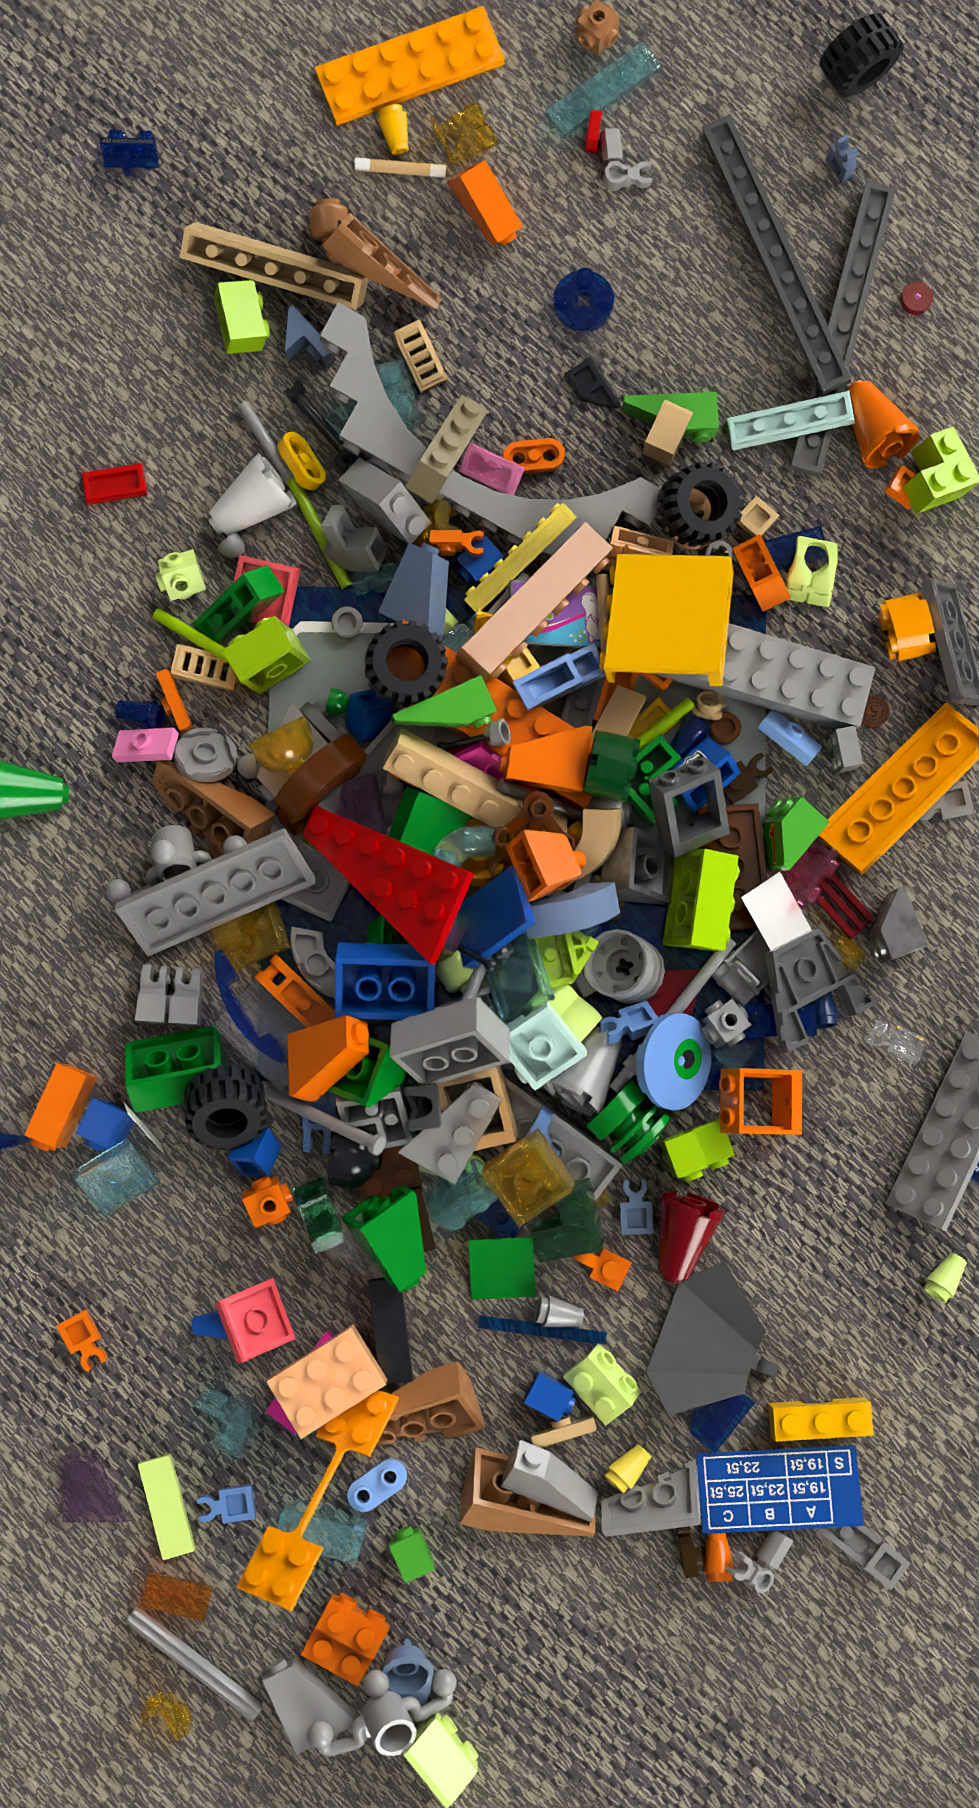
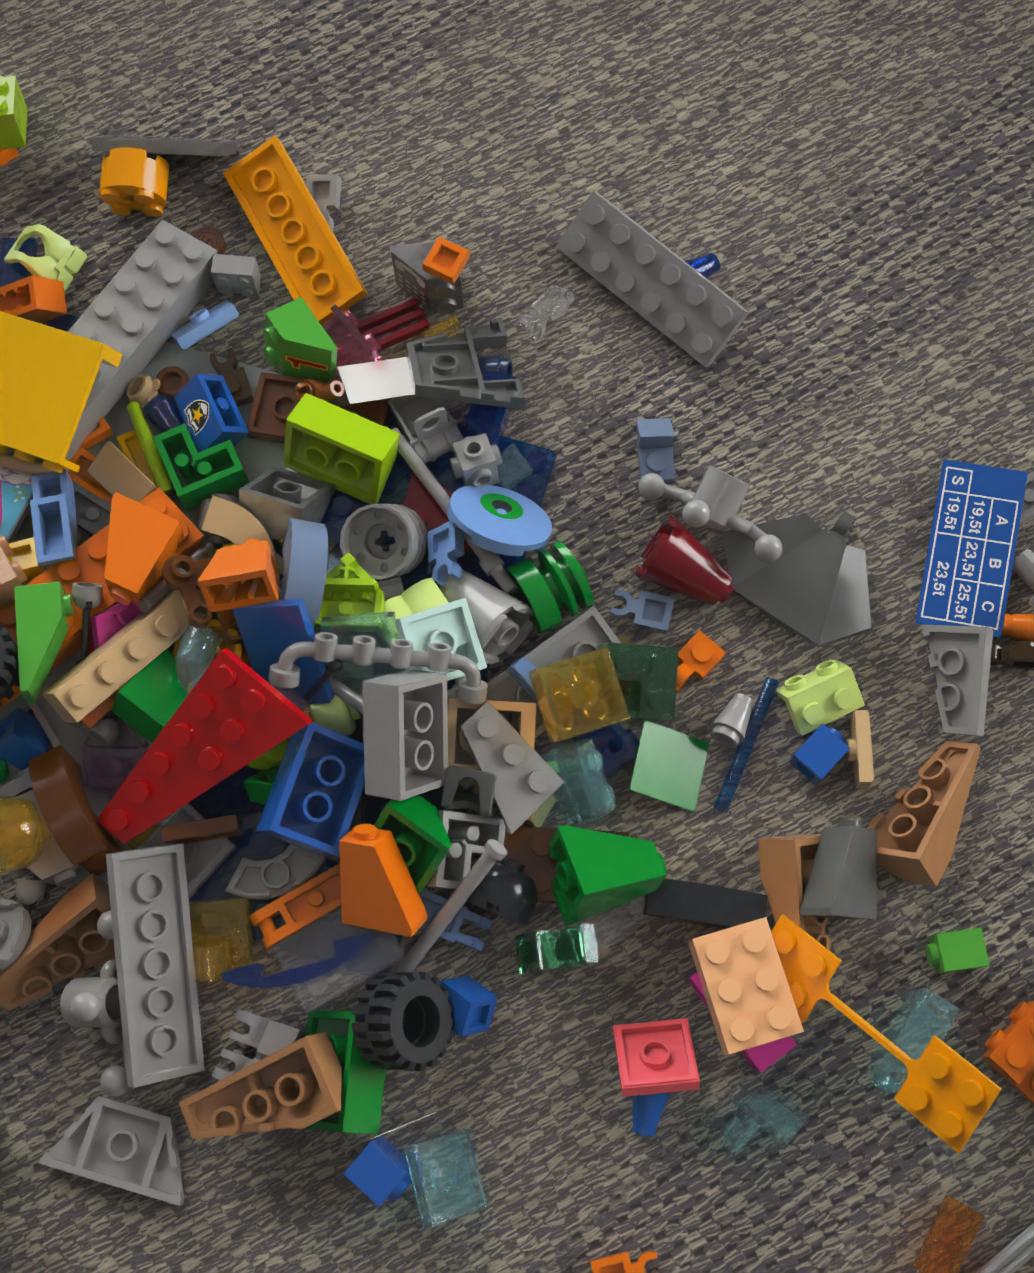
camera: 70 degrees left, 10 degrees down
orange brick [24,1063,98,1151] -> none
yellowish green tile [138,1453,196,1560] -> none
medium blue plate [197,1484,256,1524] -> none
orange brick [242,1176,294,1228] -> none
light blue plate [347,1458,407,1512] -> none
light grey slope [501,1440,598,1522] -> none
dark green brick [582,730,641,803] -> none
light yellow cone [604,1444,652,1494] -> none
dark grey window [648,756,730,858] -> none
lime brick [659,1119,735,1182] -> none
clear blue wing [689,1393,755,1453] -> none
orange window [719,1068,802,1135] -> none
yellow arch [768,1397,873,1441] -> none
yellowish green cone [924,1253,967,1303] -> none
none -> light grey wing [39,1096,185,1206]
none -> reddish brown tile [162,814,244,845]
none -> medium nougat wedge [178,1032,342,1139]
none -> light grey bar [269,632,488,704]
none -> dark orange arm [294,379,345,403]
none -> orange plate [422,237,470,285]
none -> sand blue slope [636,418,675,483]
none -> light grey wheel [638,466,783,563]
none -> dark grey slope [800,820,877,919]

